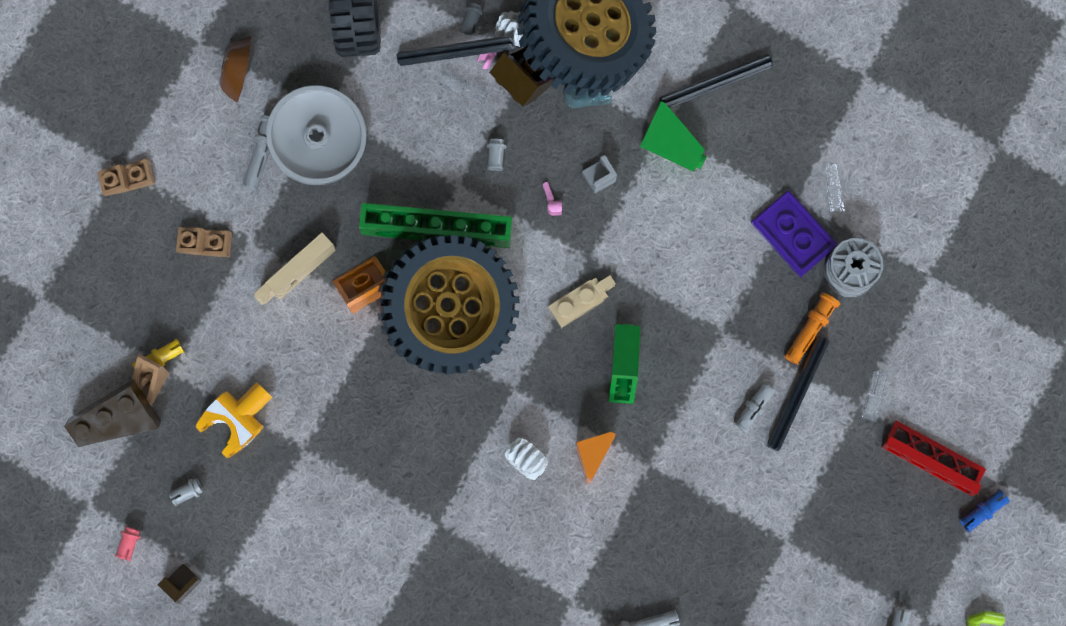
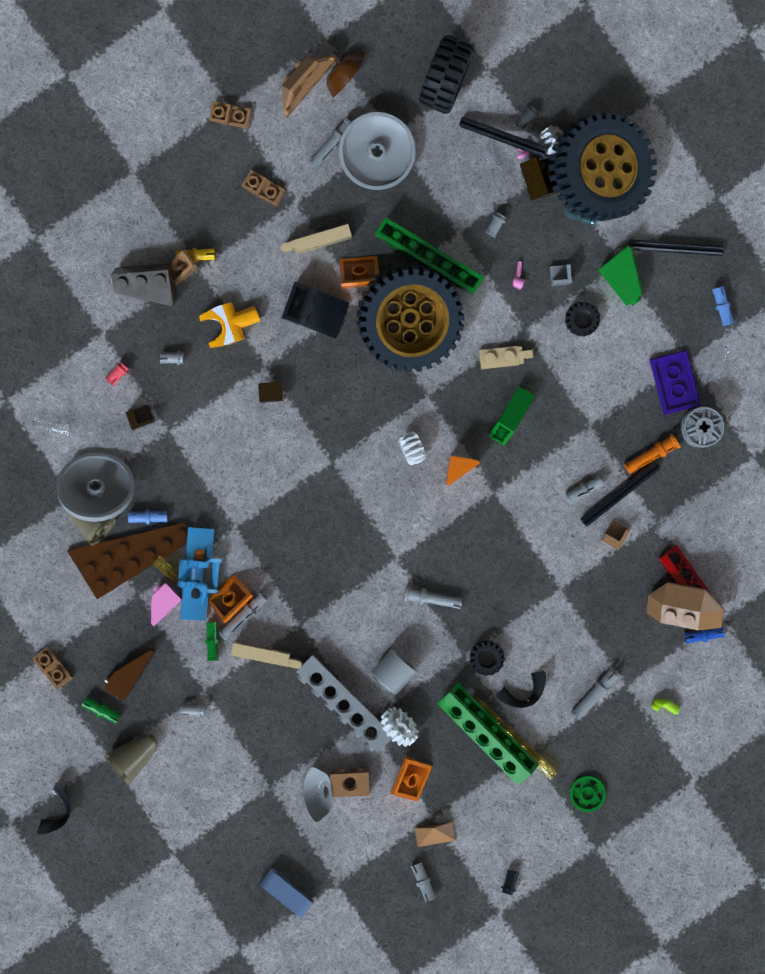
camera: 30 degrees right, 10 degrees up
none -> dark brown panel [258,382,283,403]
none -> black slope [281,281,349,339]
none -> medium nougat wedge [282,55,337,118]
none -> black tyre [565,301,601,337]
none -> medium nougat panel [601,521,630,550]
none -> medium nougat wedge [646,582,724,630]
none -> medium blue pin [712,286,735,326]

